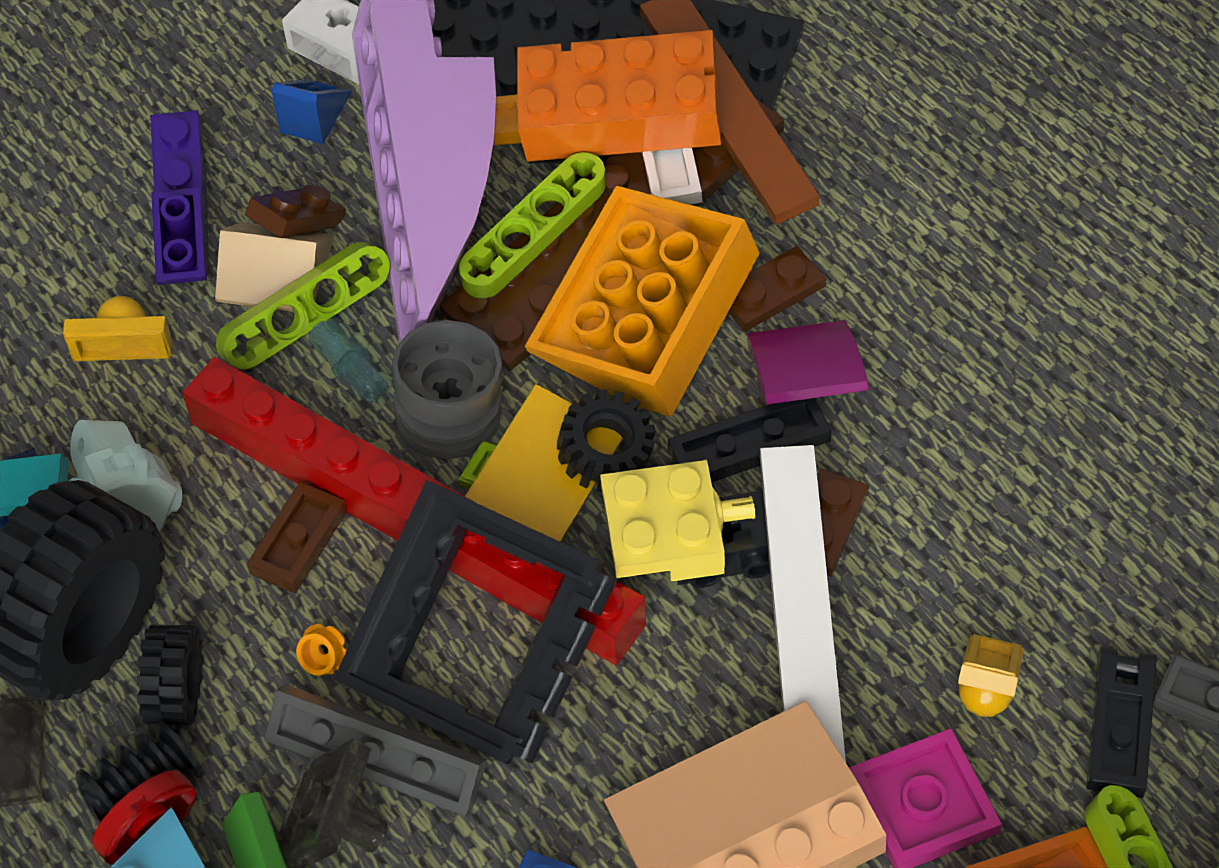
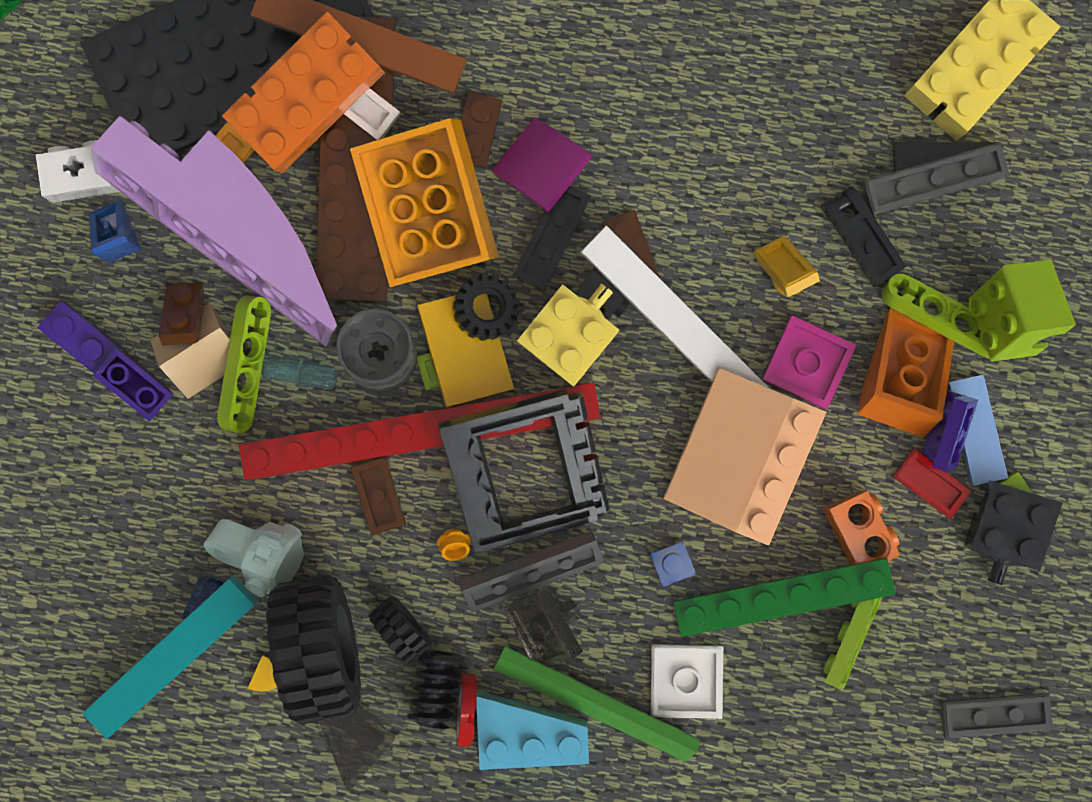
camera: 45 degrees left, 30 degrees up
yellow tile [63,295,173,361] -> none
lime beam [459,152,606,298] -> none

